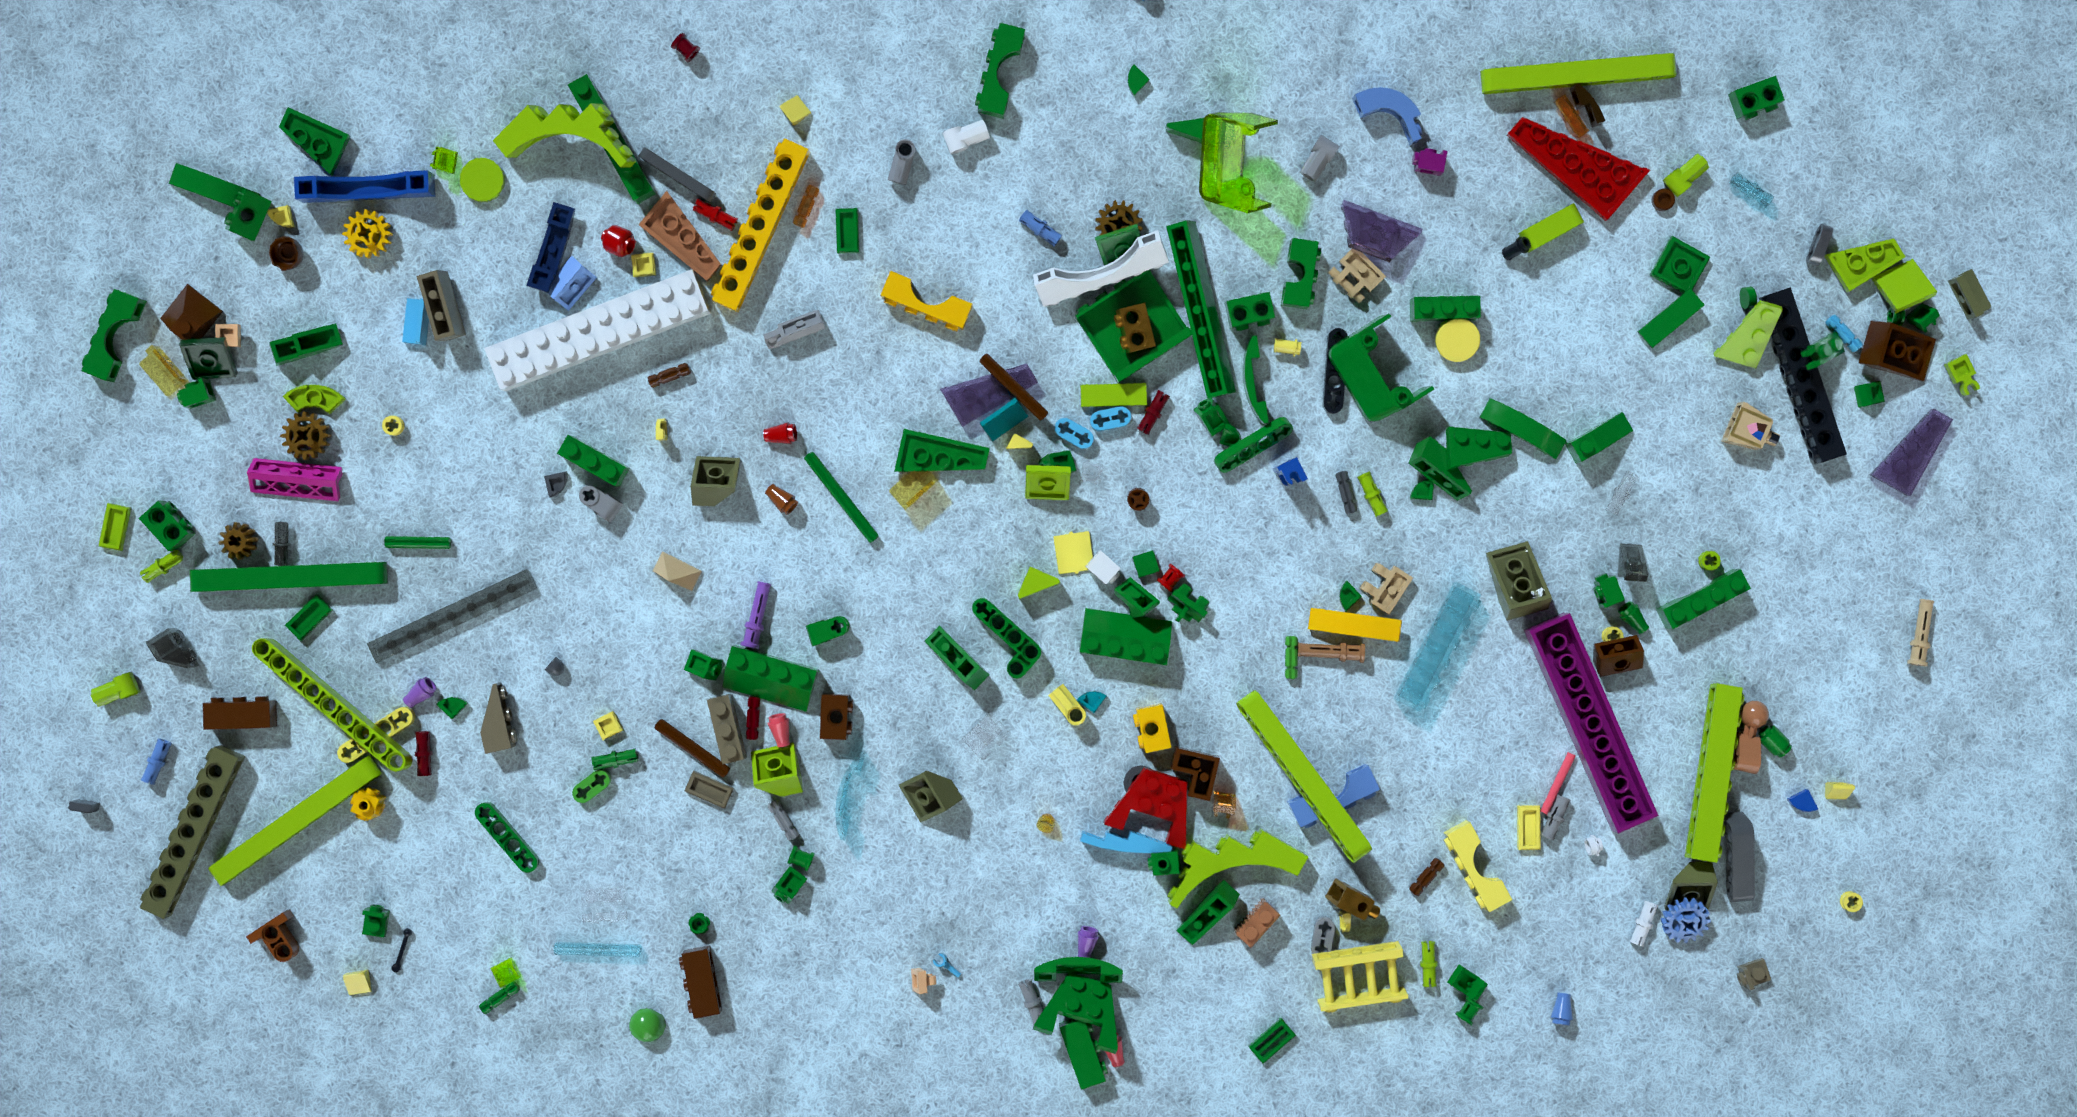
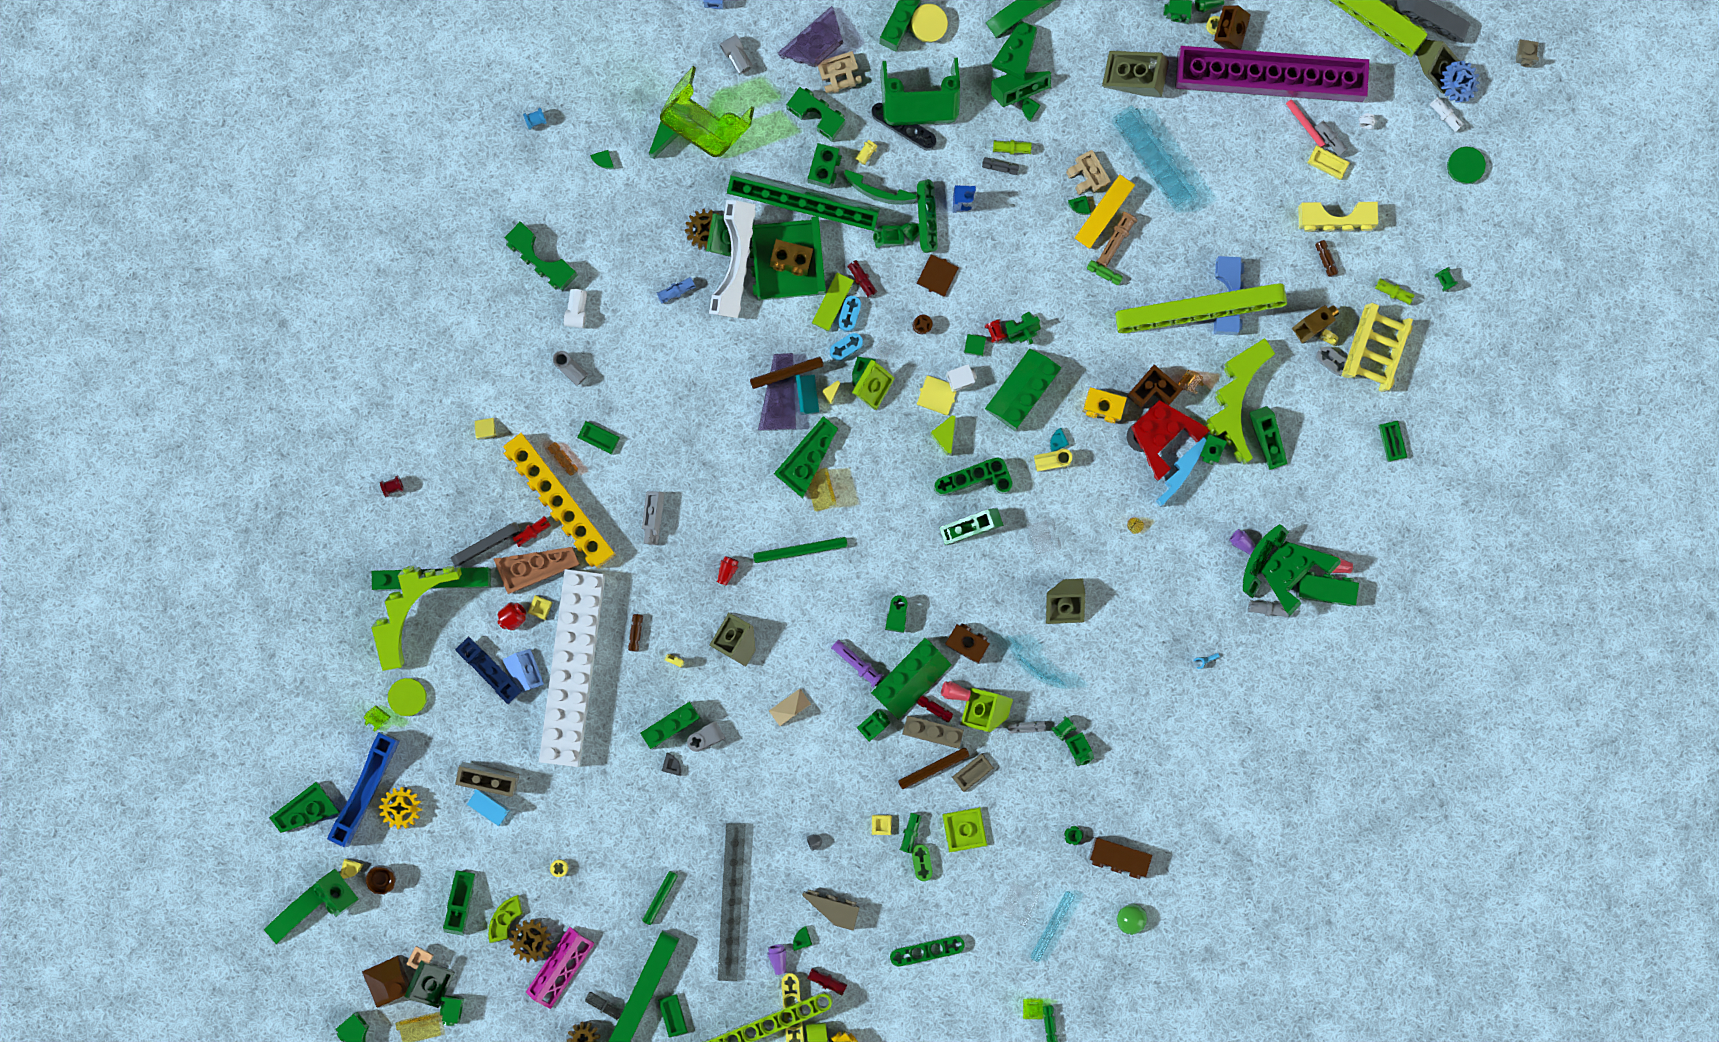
camera: 65 degrees left, 5 degrees down
dark orange cone [765,484,798,515] -> none
yellow arch [880,271,973,332] -> none
light nougat tile [911,968,936,994] -> none
green slope [1114,577,1160,618] -> none
nougat brick [1234,898,1281,948] -> none
green bracket [1447,964,1488,1002] -> none
medium blue cone [1551,993,1573,1026] -> none
none -> reddish brown piece [916,254,959,297]
none -> lime tile [942,807,987,853]
none -> green tile [1447,146,1486,185]

